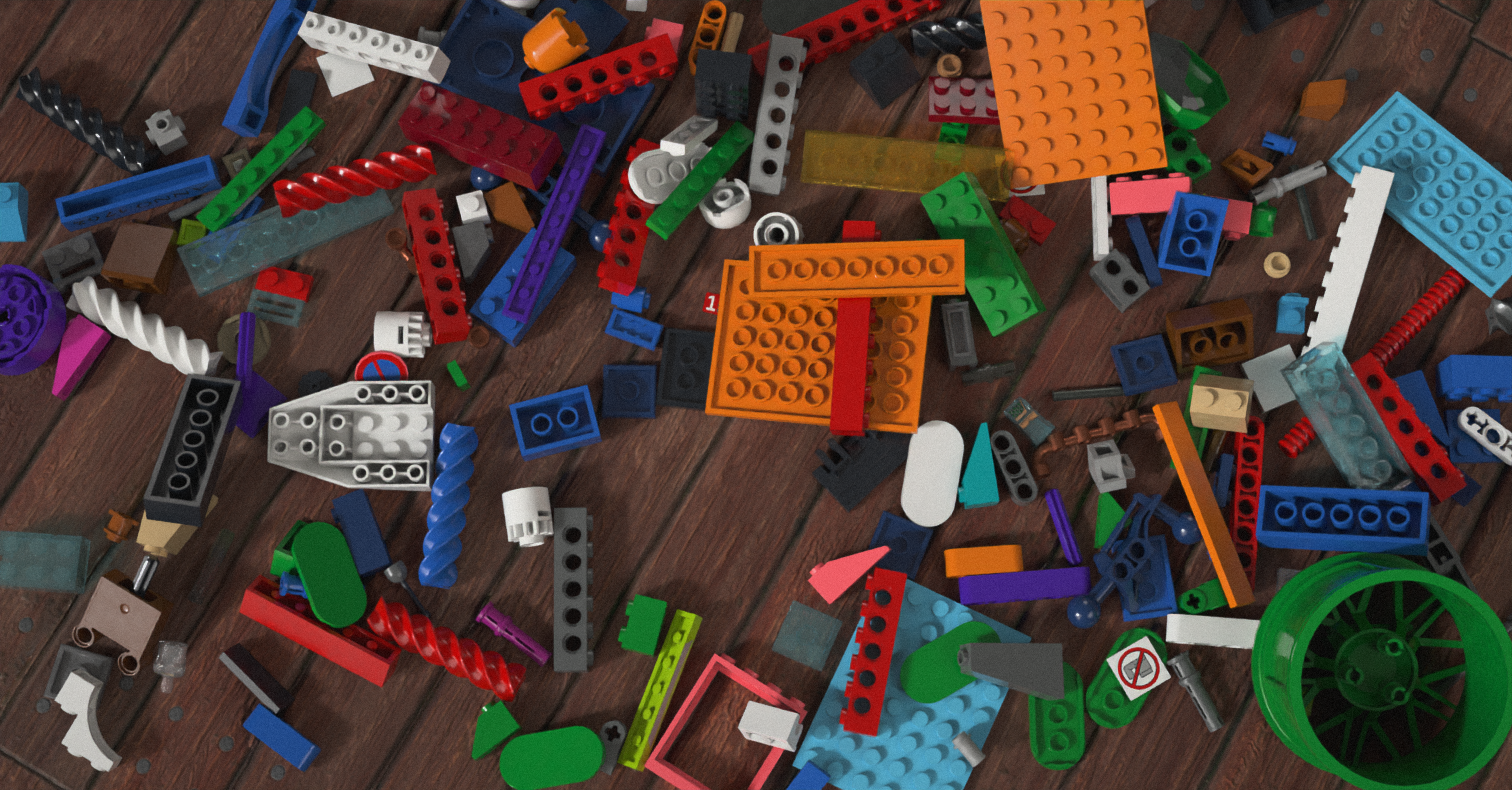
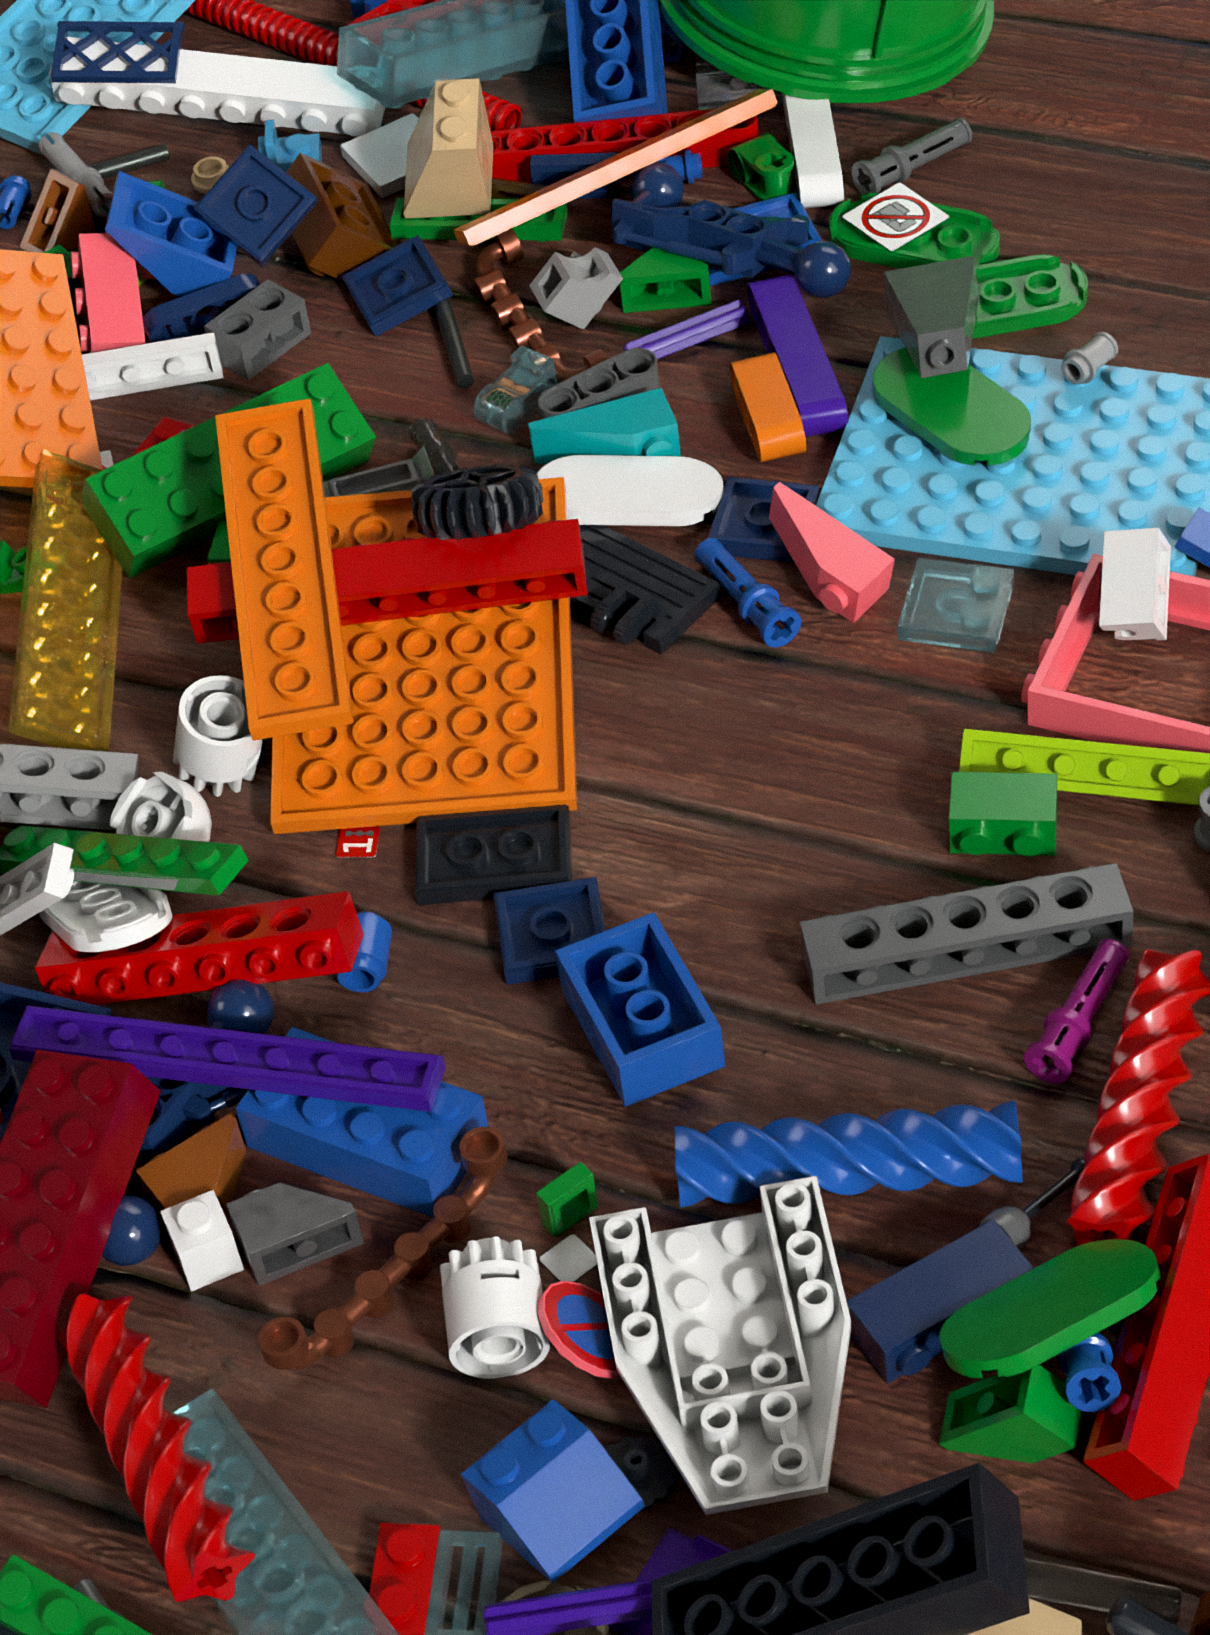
camera: 90 degrees left, 30 degrees down
red brick [402,188,472,345] -> none
white gear [502,487,554,547] -> none
blue plate [605,307,664,351] -> none
red brick [839,567,907,738] -> none
none -> dark blue window [51,21,185,83]
none -> dark blue tile [193,144,318,267]
none -> black gear [410,464,544,541]
none -> slope [461,1399,645,1584]
none -> white sticker [540,1234,597,1282]
none -> blue pin [694,538,801,648]

